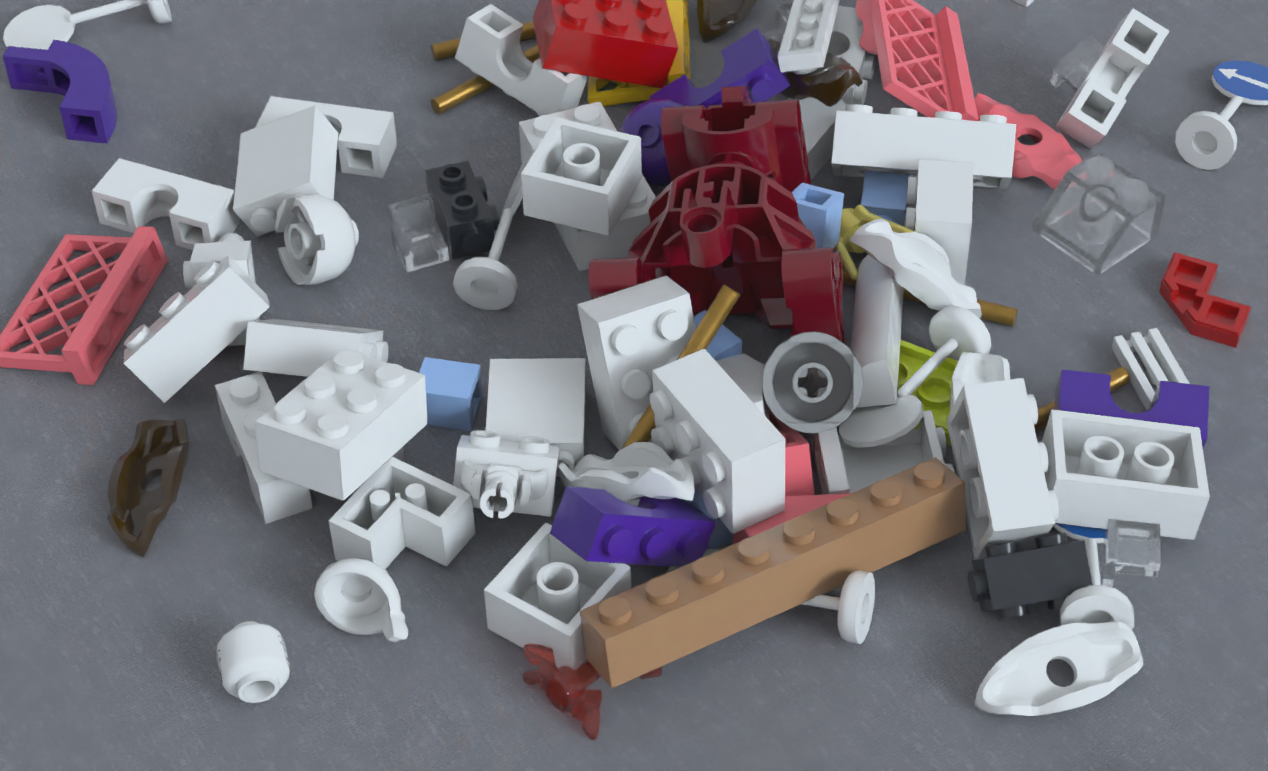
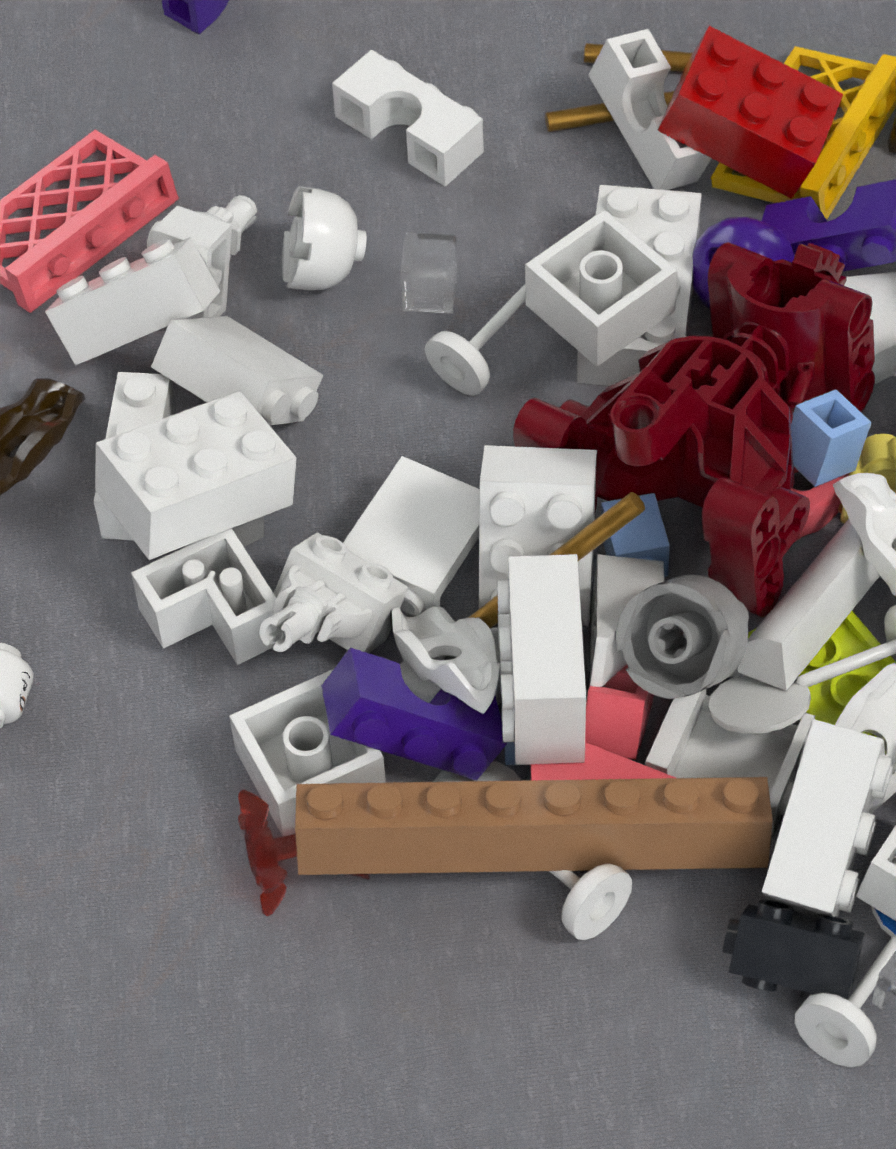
camera: 30 degrees right, 10 degrees up
white arch [92,158,240,250] -> none
white brick [233,105,338,236] -> none
white hat [314,558,408,642] -> none
light blue brick [419,357,483,432] -> none
black brick [425,161,500,260] -> none
white piece [974,621,1143,716] -> none

